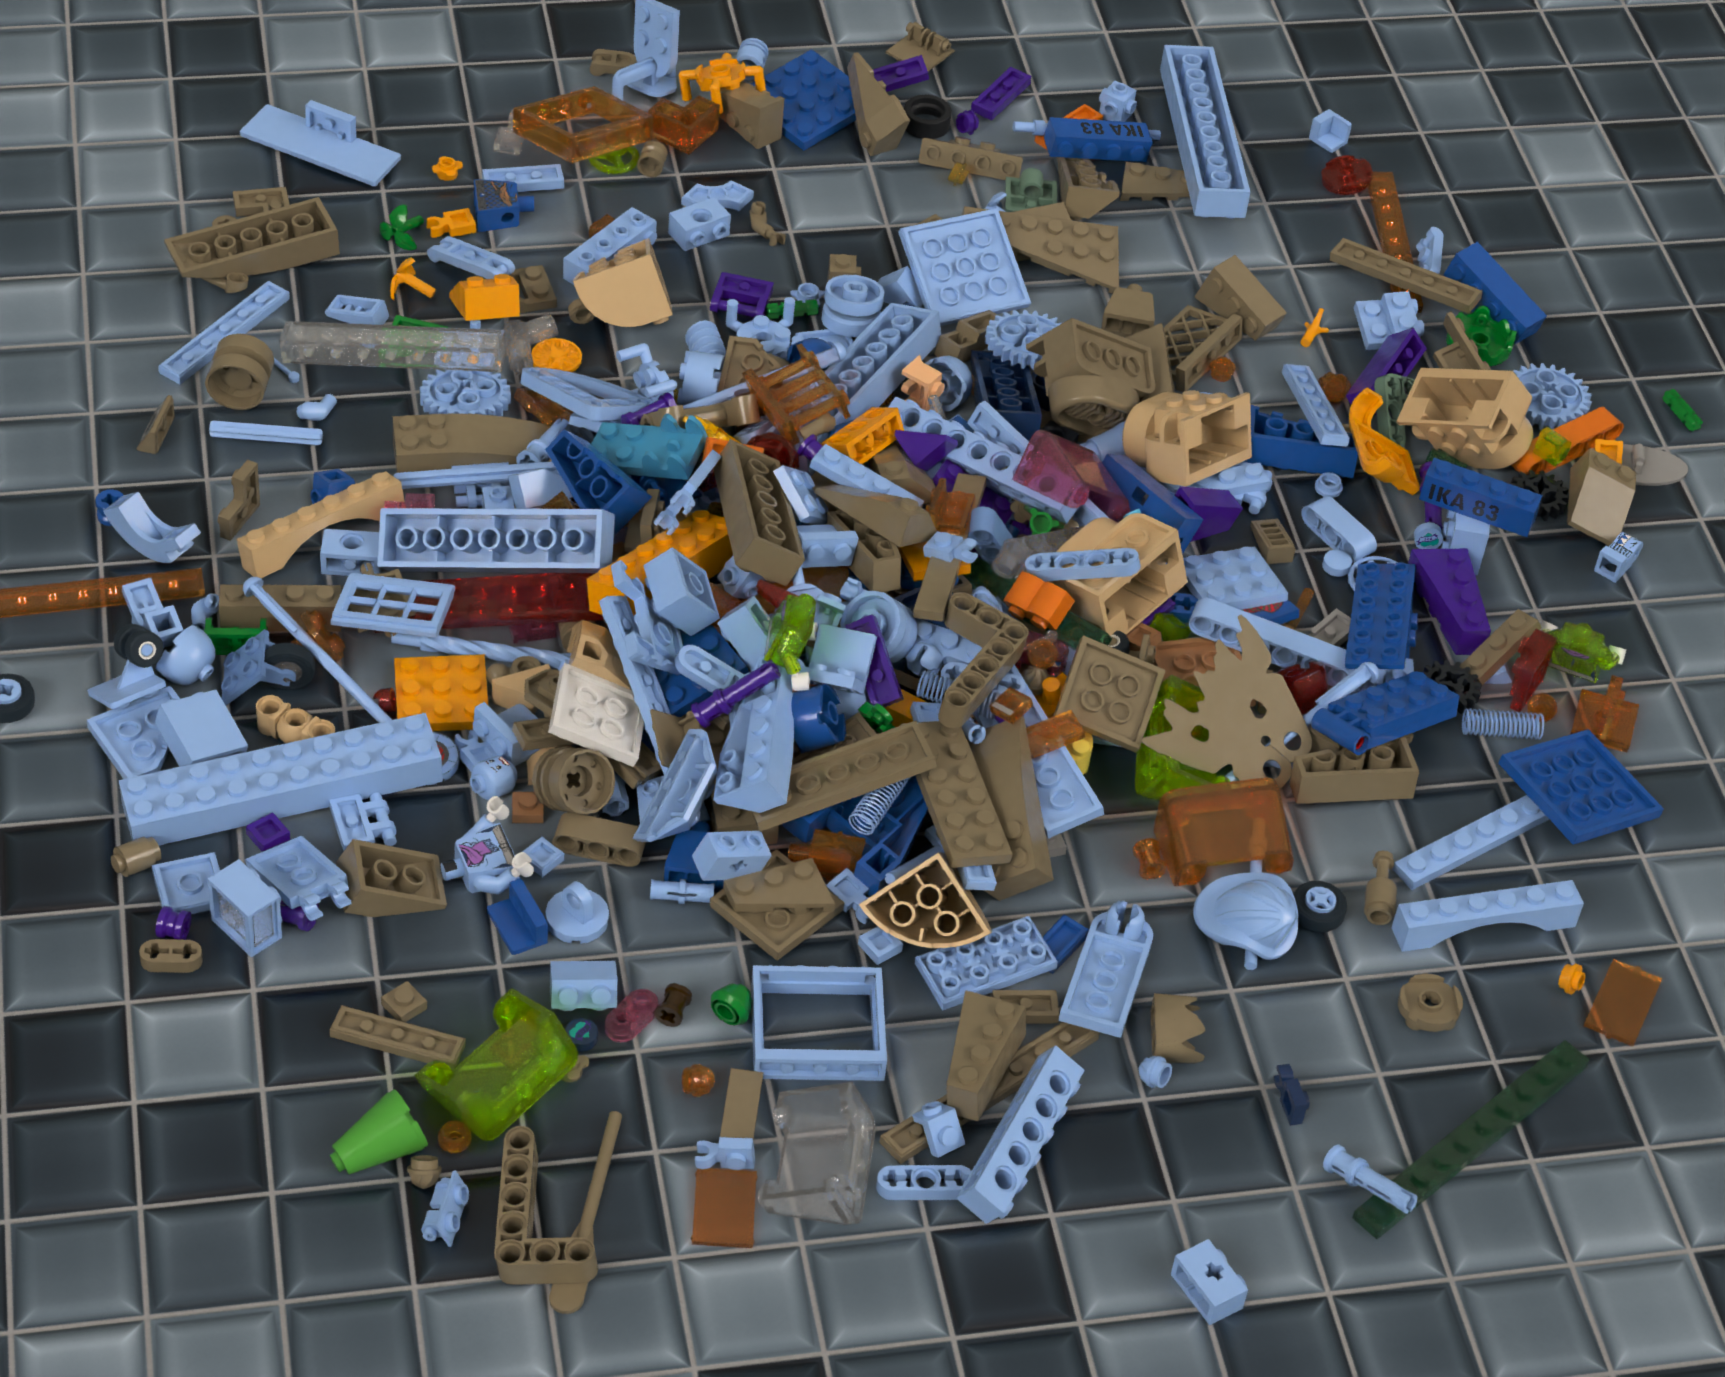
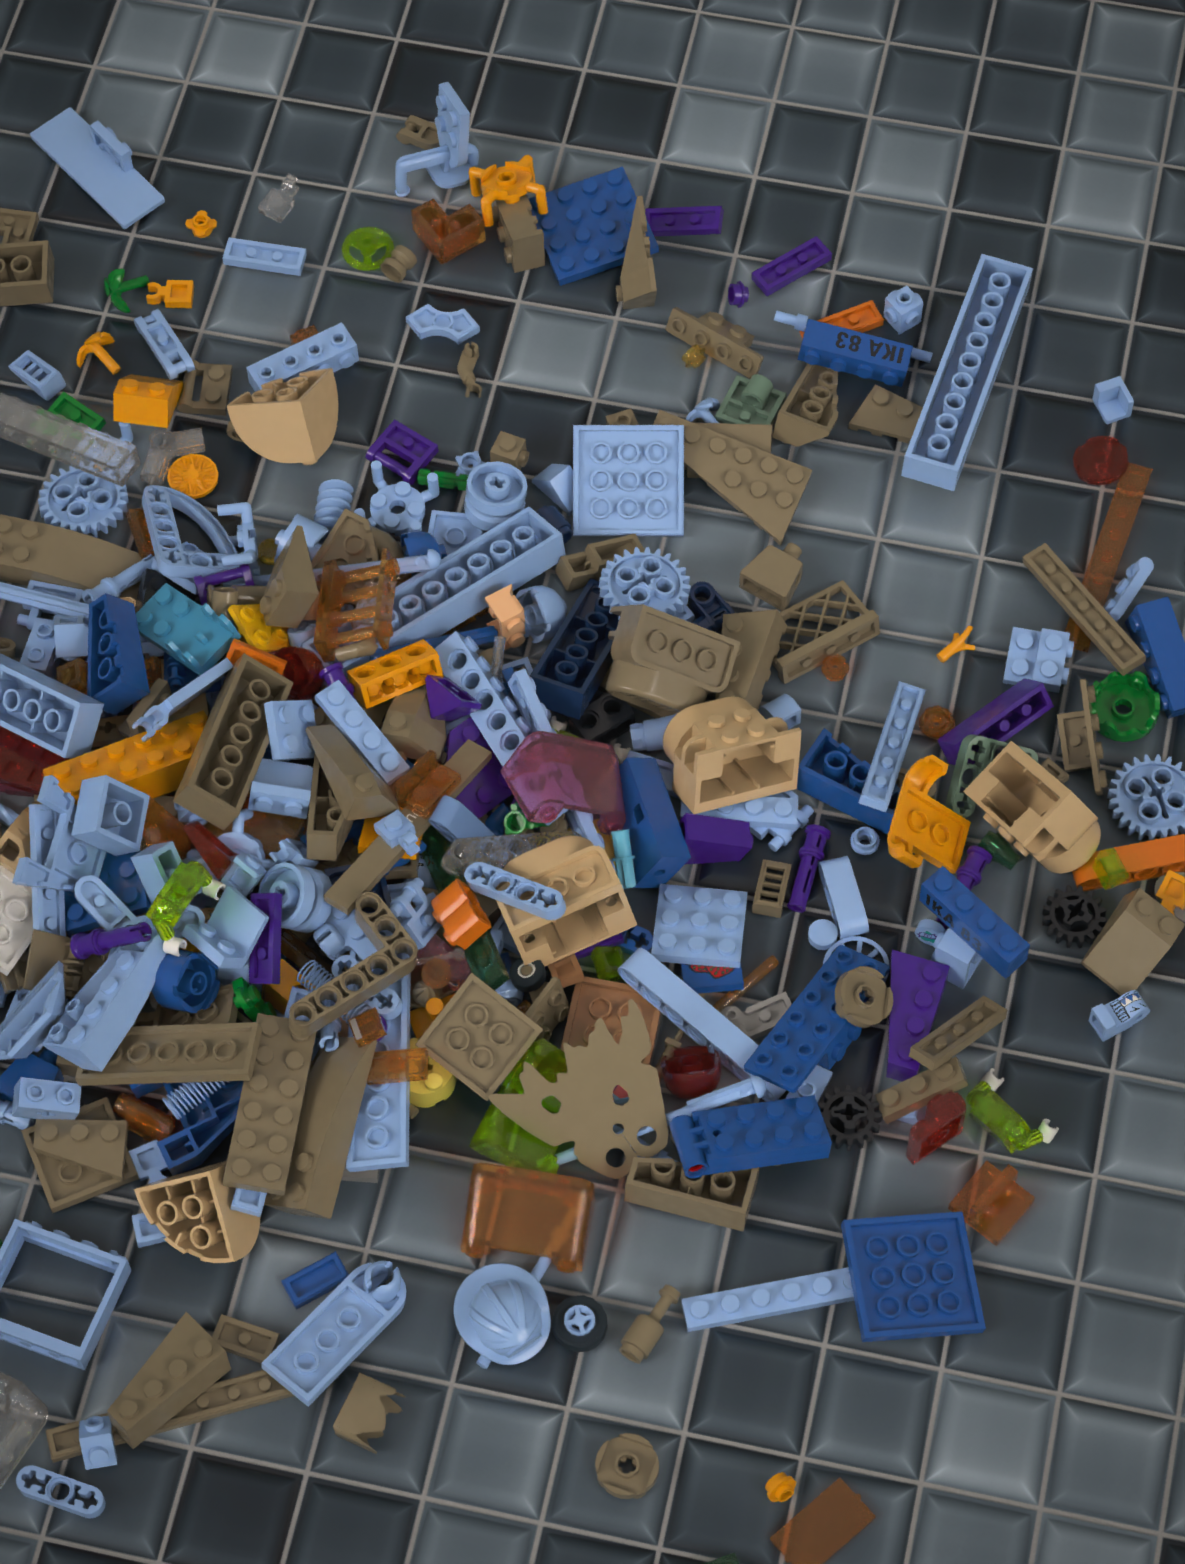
camera: 30 degrees right, 15 degrees up
blue torso [474,179,534,232] -> none
clear orange window [513,86,653,163] -> none
light blue brick [668,197,731,251] -> none
light blue piece [735,38,769,80] -> none
dark tan hinge [885,22,955,72] -> none
light blue bar [885,846,943,884] -> none
black tyre [904,94,952,139] -> none
light blue tile [915,916,1058,1011] -> none
light blue brick [956,1045,1085,1224] -> none
clear orange bush [1133,838,1167,880] -> none
light blue plate [1139,1056,1172,1088] -> none
dark tan wedge [1194,255,1287,341] -> none
dark blue plate [1274,1064,1310,1126] -> none
light blue arch [1391,880,1584,952] -> none
light blue piece [1462,708,1544,740] -> none
clear orange plate [1527,693,1557,722] -> none
none -> dark tan slope [260,525,319,628]
none -> dark purple pin [787,824,831,913]
none -> dark tan plate [835,966,893,1028]
none -> dark tan plate [909,995,1007,1071]

